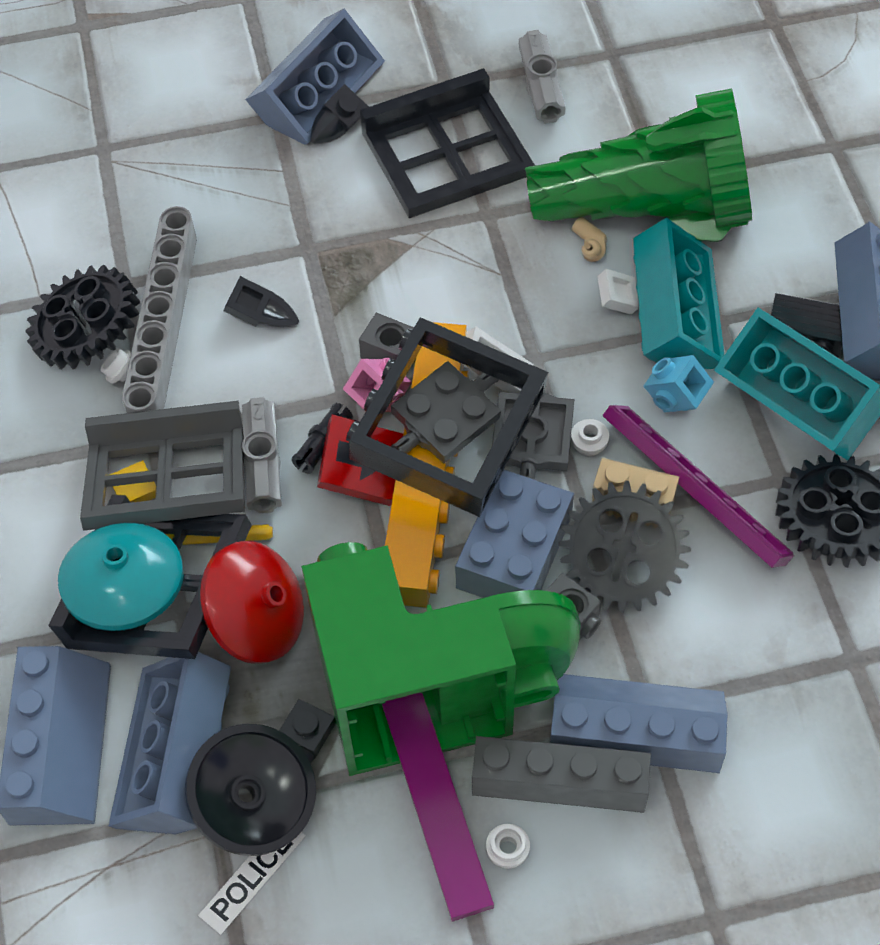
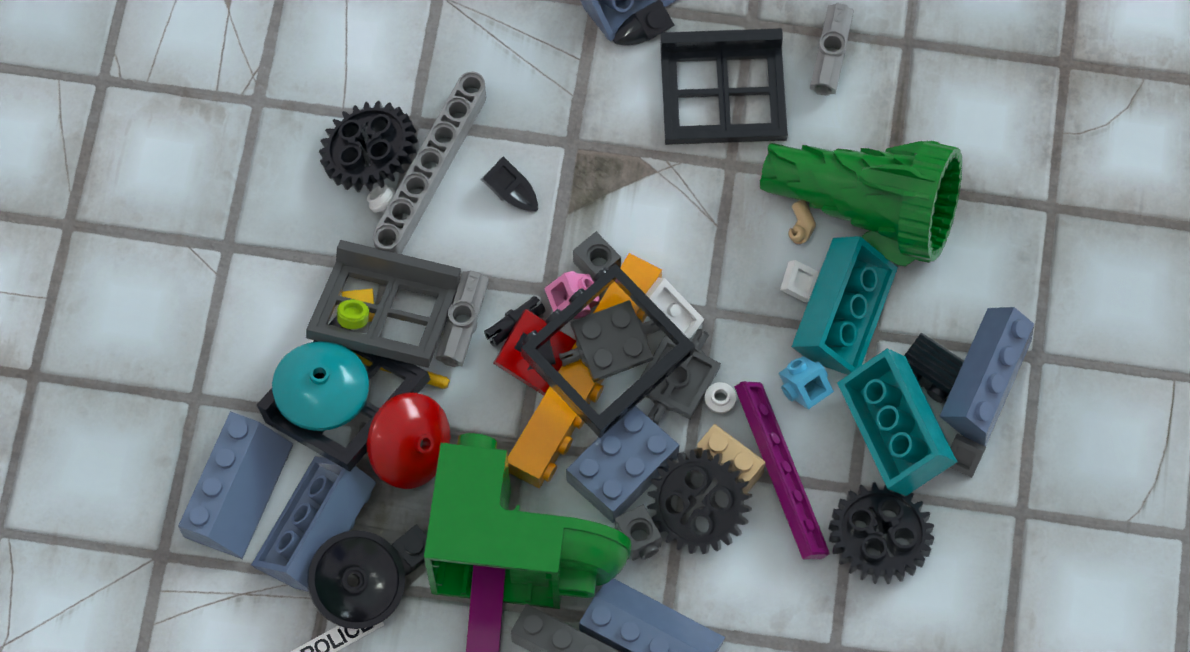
camera: 20 degrees right, 10 degrees up
none -> lime tile [337,299,369,329]

